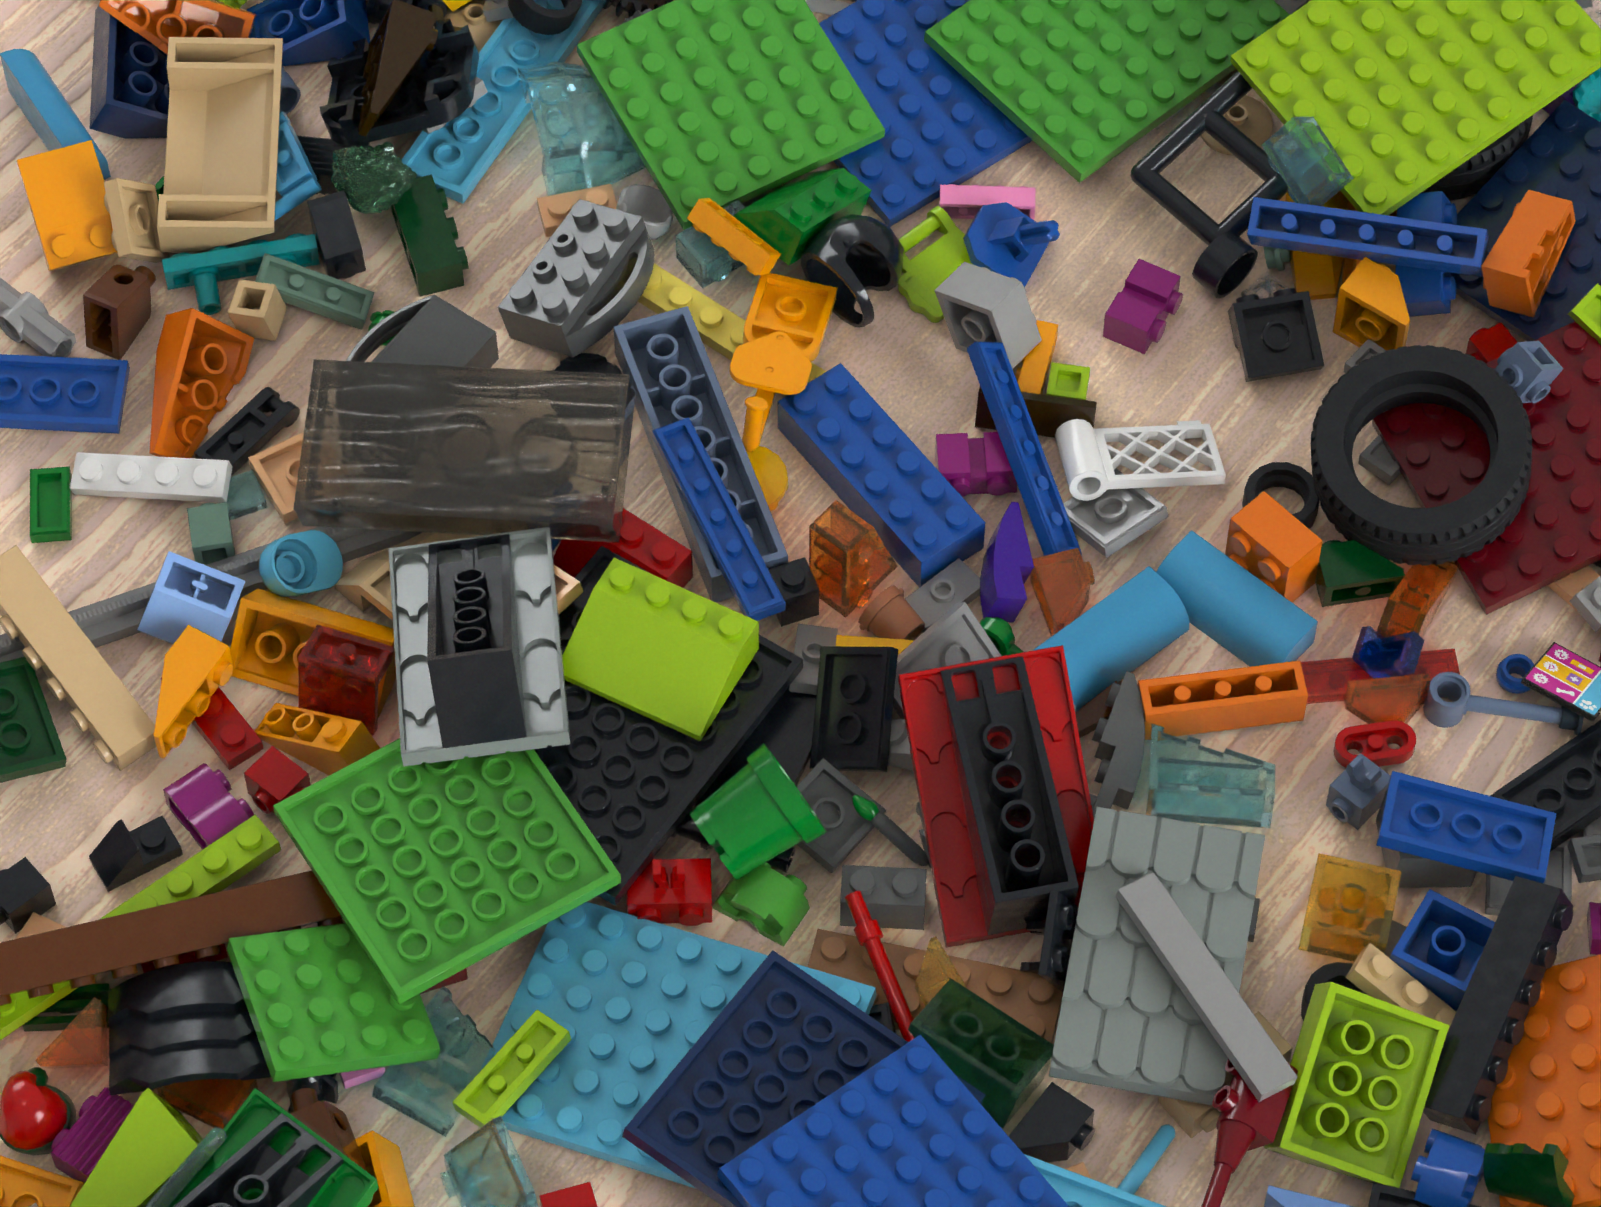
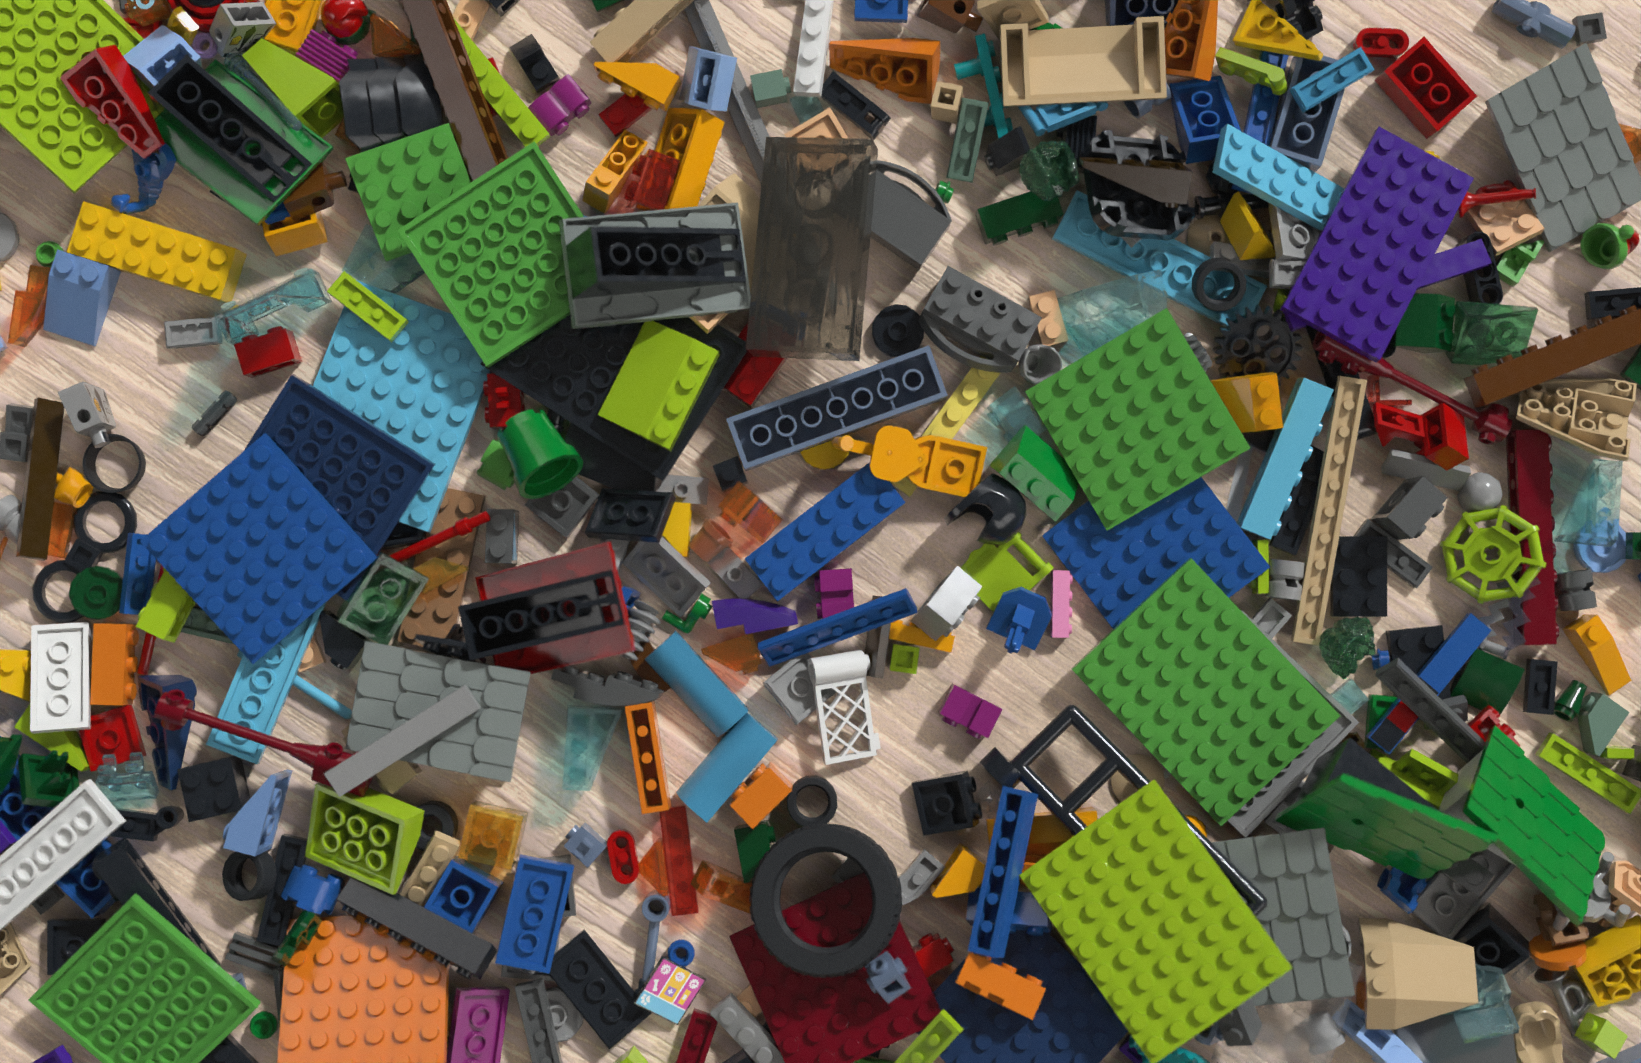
camera: 85 degrees right, 30 degrees up
red brick [244,746,311,814] -> none
medium azure cap [259,530,343,597] -> none
blue tile [652,417,786,621] -> none
light orange piece [687,198,781,276] -> none
dark grey piece [852,795,929,866] -> none
clear light blue brick [1261,116,1354,206] -> none
clear blue bracket [1352,626,1425,682] -> none

